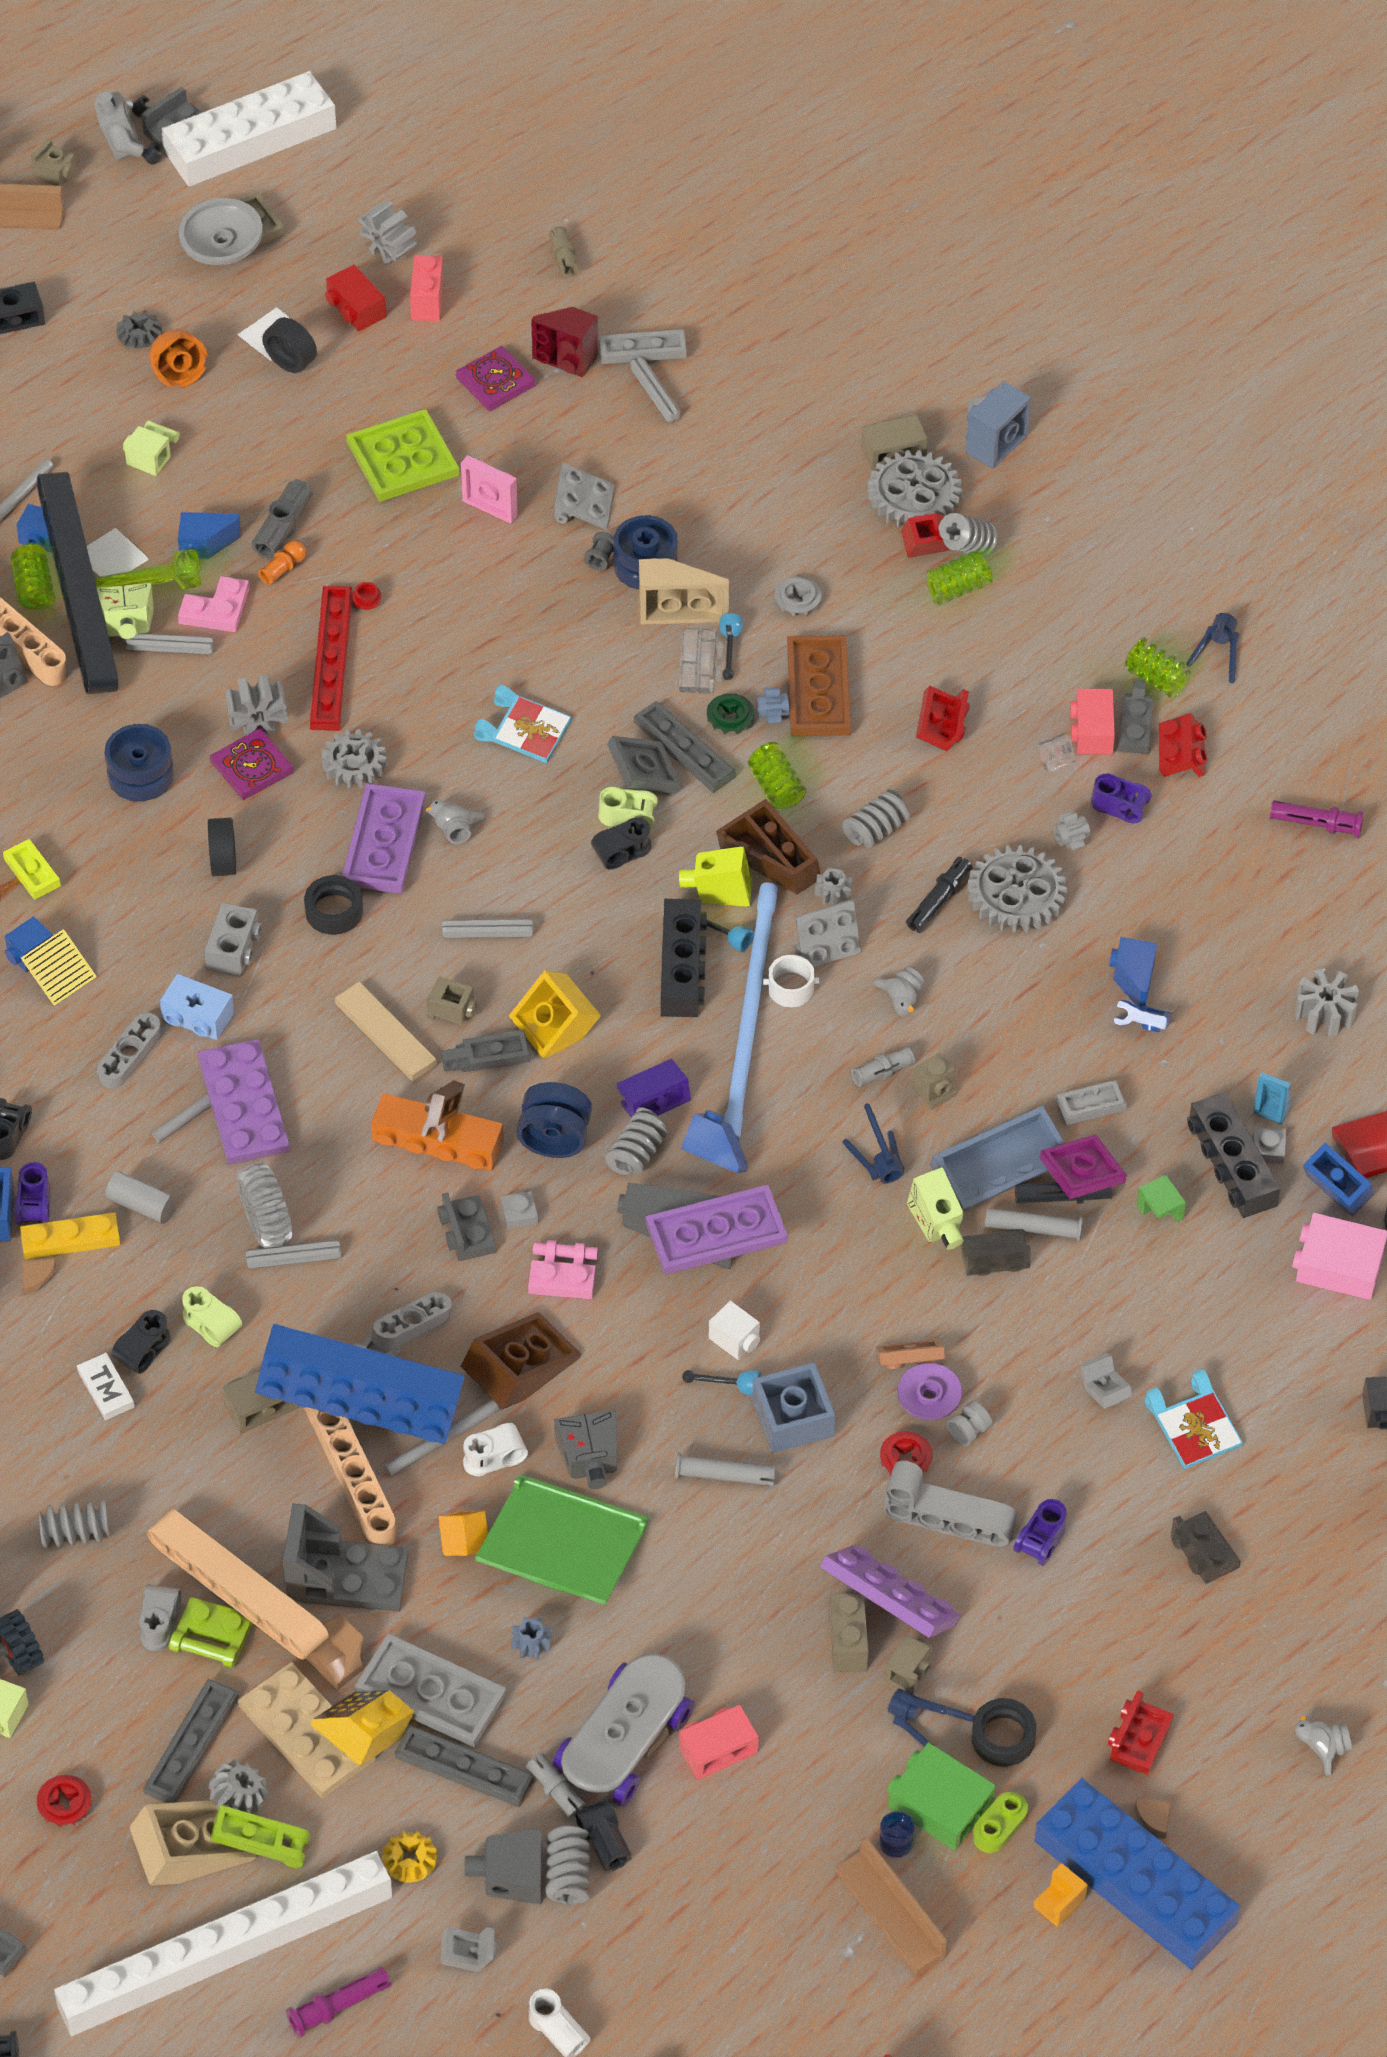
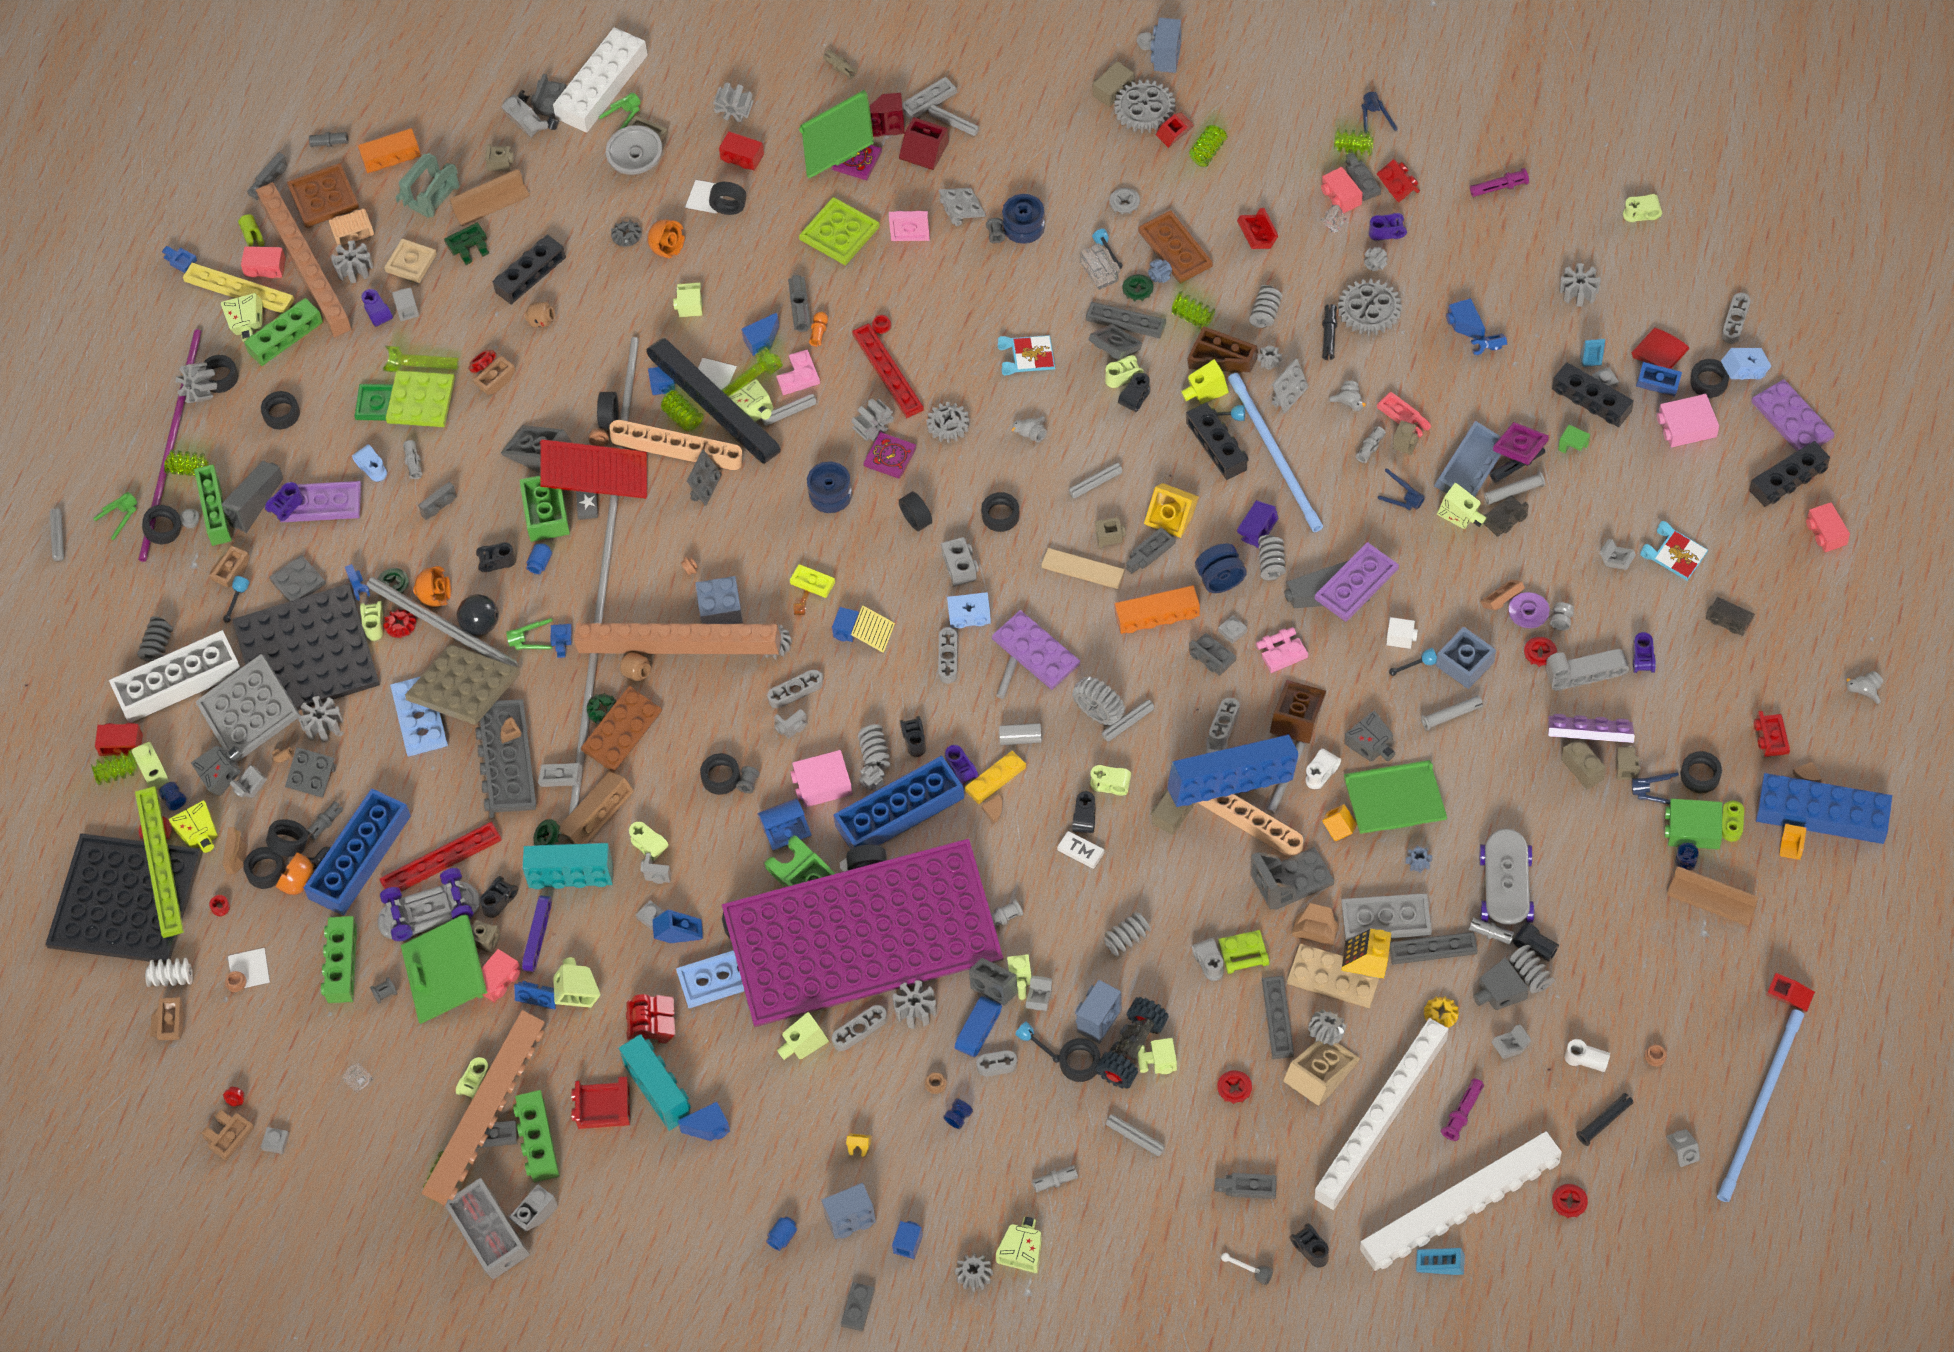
camera: 25 degrees left, 5 degrees up
light nougat beam [146,1509,329,1660] -> none
lime plate [210,1805,310,1868] -> none
medium lavender plate [342,783,426,894] -> none
coral brick [410,255,443,321] -> none
reddish brown plate [422,1080,465,1142] -> none
tan slope [639,558,729,625] -> none
coral brick [679,1705,759,1780] -> none
slope [681,1110,748,1173] -> none
white piece [763,955,819,1008] -> none
light grey piece [938,513,997,556] -> none
light grey plate [1056,1080,1127,1125] -> none
none -> bright green plant [599,93,641,130]
none -> bright green container [799,90,874,179]
none -> dark red slope [899,117,949,170]
none -> coral hinge [1377,392,1431,438]

